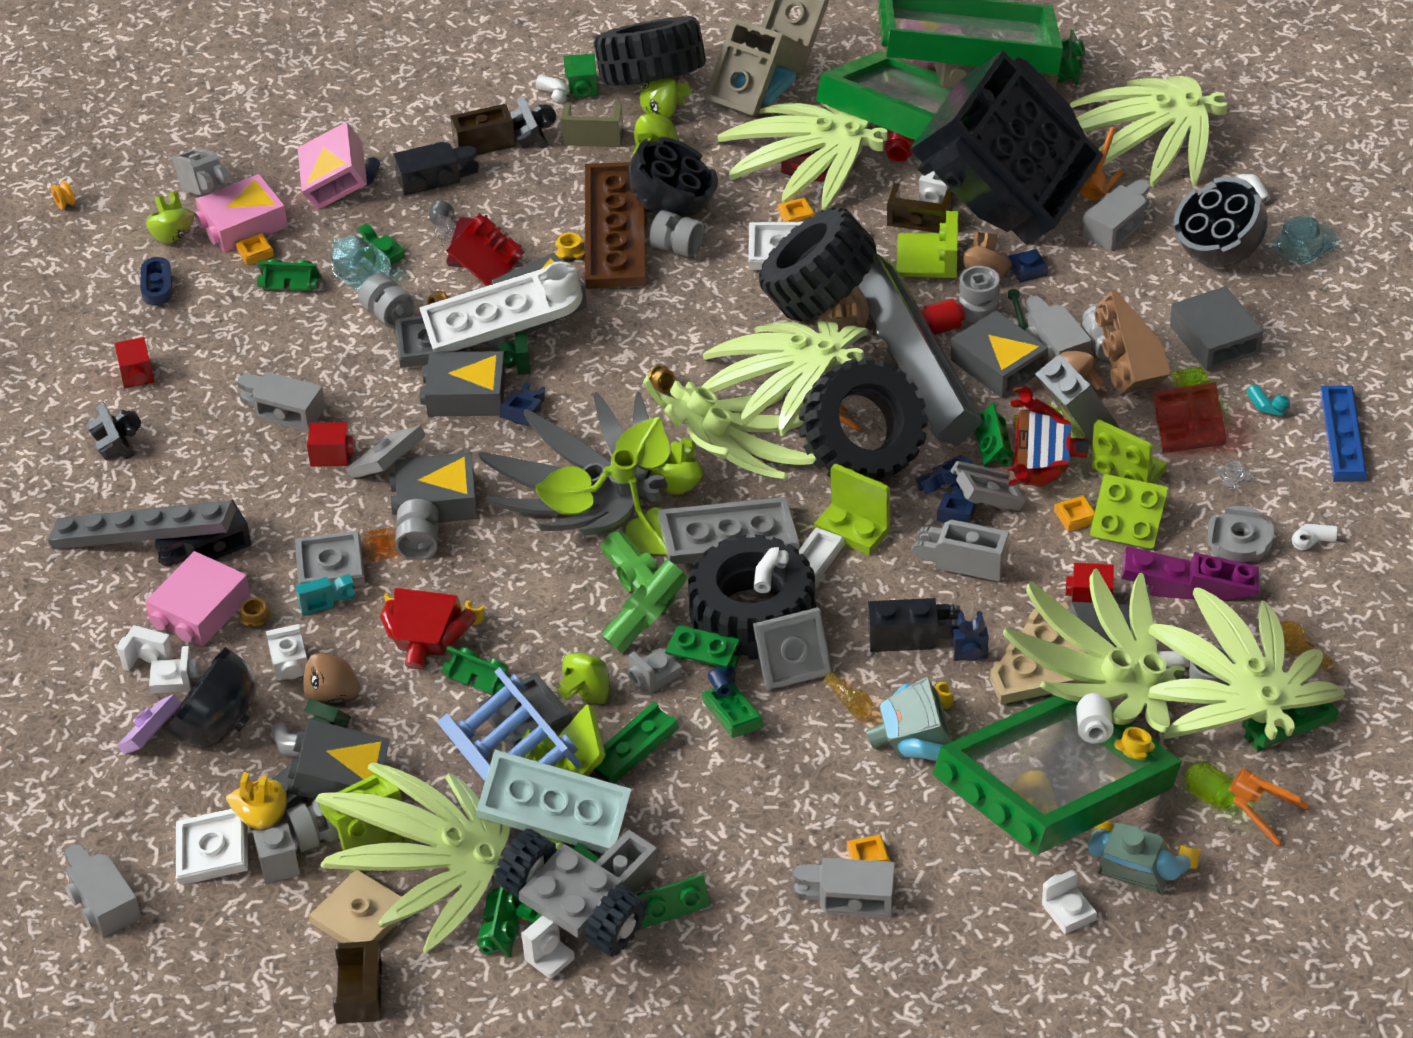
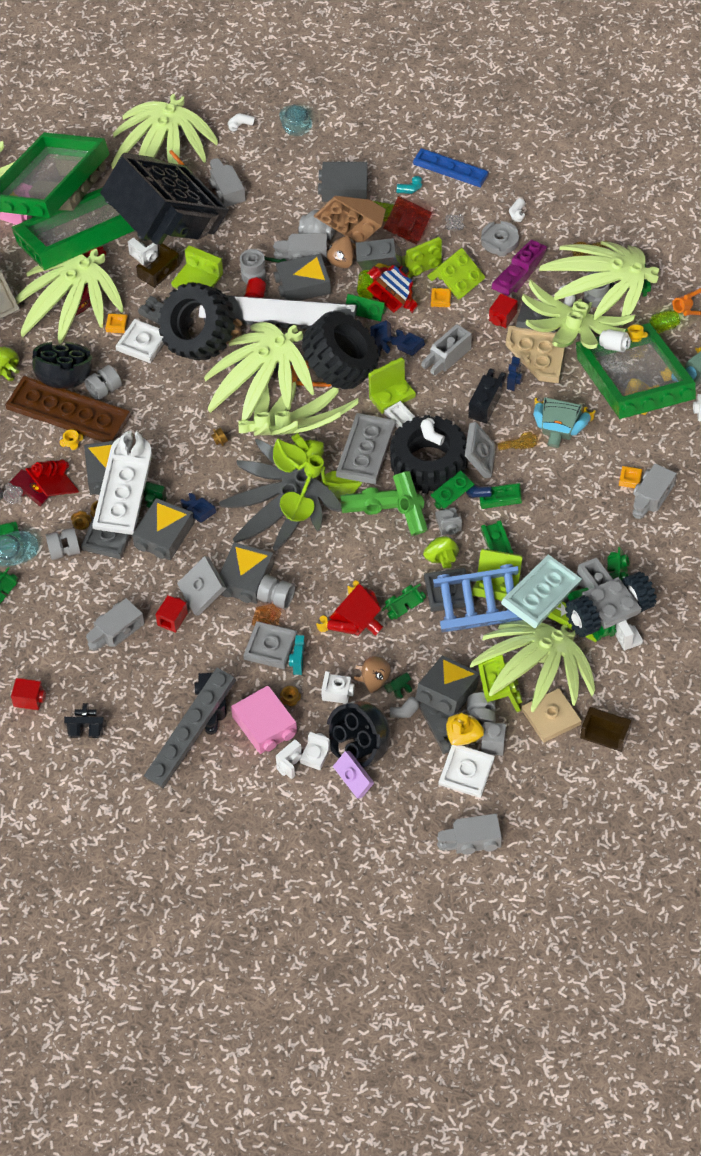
camera: 65 degrees left, 10 degrees up
green hinge [477,887,522,958] -> none
light grey plate [951,461,1026,511] -> none
medium nougat piece [962,232,1012,278] -> none
dark blue plate [1009,249,1048,282] -> none
black cylinder [1173,177,1268,267] -> none

